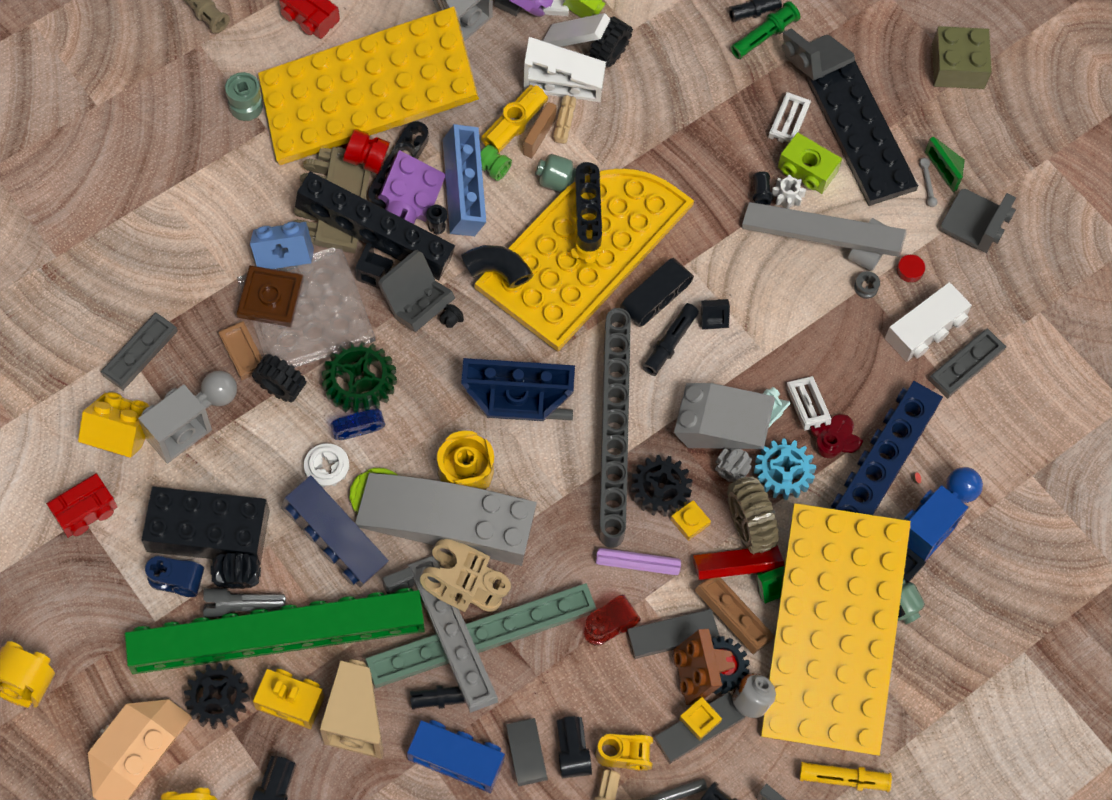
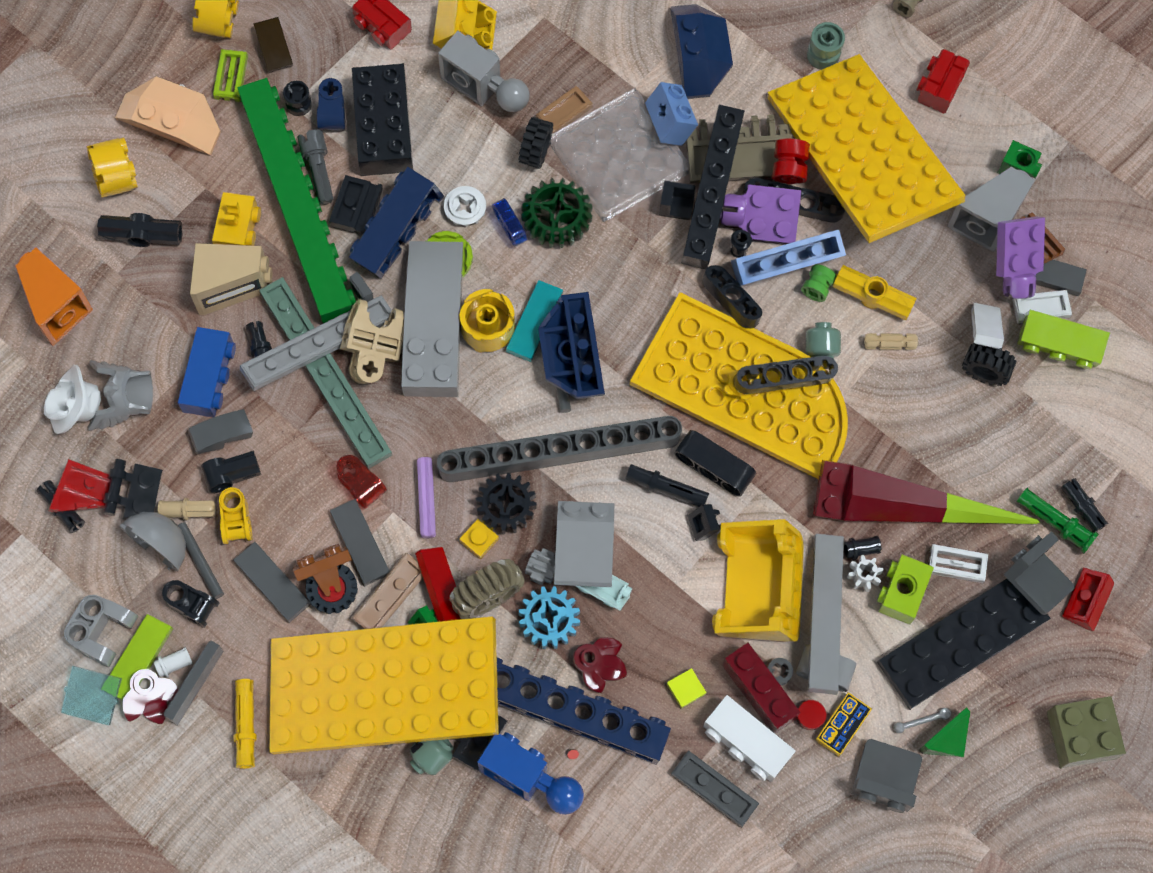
camera: 80 degrees right, 5 degrees up
dark grey tile [101,312,178,391] -> none
black gear [184,663,250,730] -> none
black gear [211,553,261,589] -> none
reddish brown tile [237,265,304,327] -> none
dark grey bracket [379,250,455,332] -> none
black piece [440,304,464,328] -> none
black cylinder [461,245,534,288] -> none
medium nougat tile [523,102,557,159] -> none
white wedge [524,37,606,102] -> none
yellow plate [679,697,722,741] -> none
light grey head [732,673,776,718] -> none
white tile [786,376,832,431] -> none
none -> lime tile [213,49,248,102]
none -> dark brown slope [253,17,293,73]
none -> black wheel [283,80,312,116]
none -> black plate [329,175,383,234]
none -> teal tile [506,280,563,362]
none -> neon yellow tile [667,668,707,709]
none -> dark blue wedge [670,4,733,99]
none -> black beam [702,265,763,329]
none -> yellow windscreen [712,519,804,642]
none -> dark red brick [722,642,801,734]
none -> dark red plate [813,460,1040,524]
none -> tile [815,692,872,757]
none -> red slope [1062,567,1114,631]

